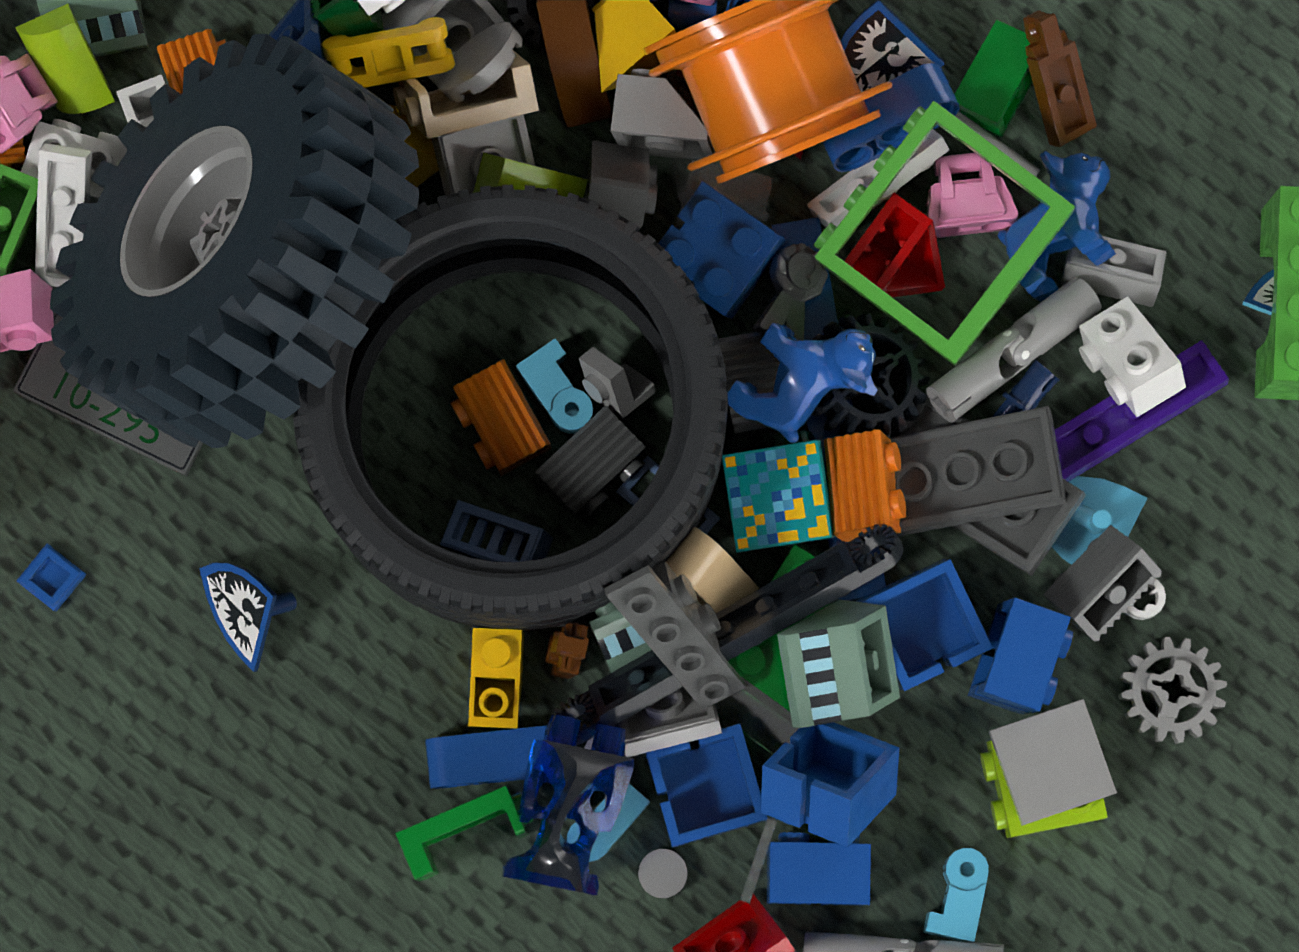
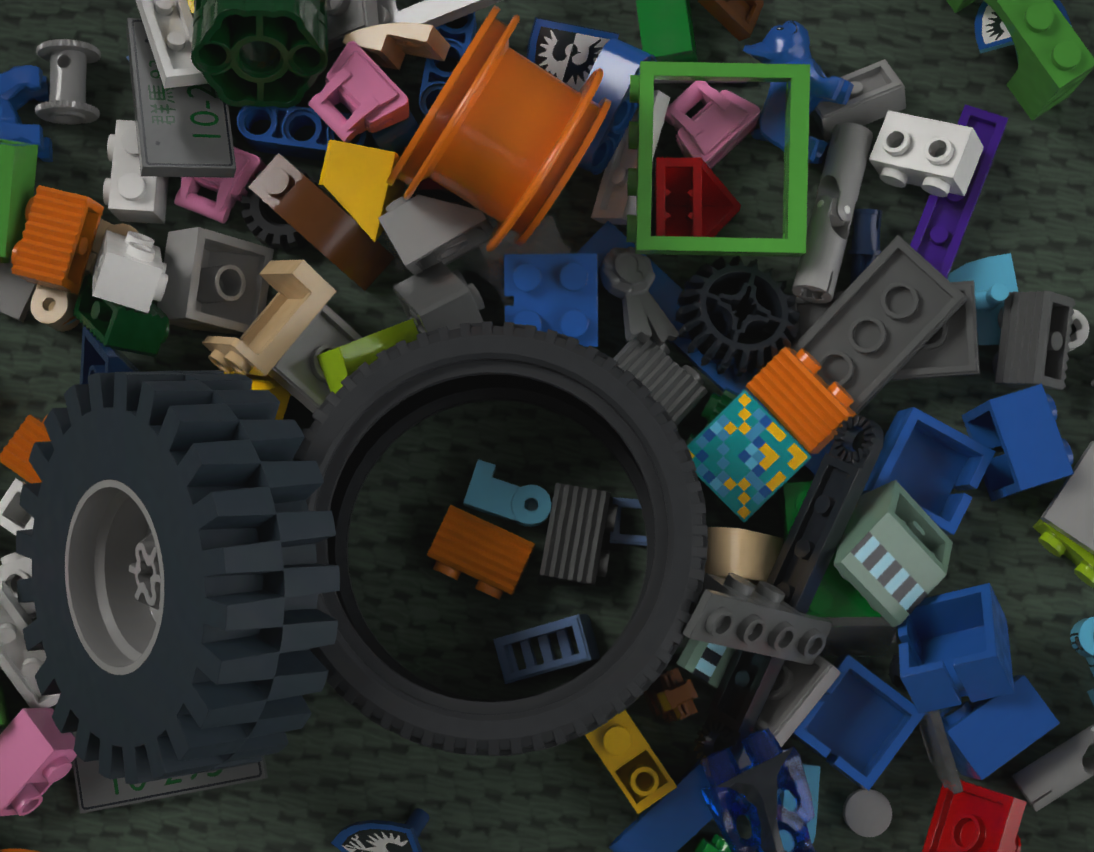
camera: 35 degrees left, 0 degrees up
yellow plate [321,17,455,88] -> none
light grey tile [437,22,523,102] -> none
light grey bracket [579,347,656,419] -> none
blue animal [727,323,878,443] -> none

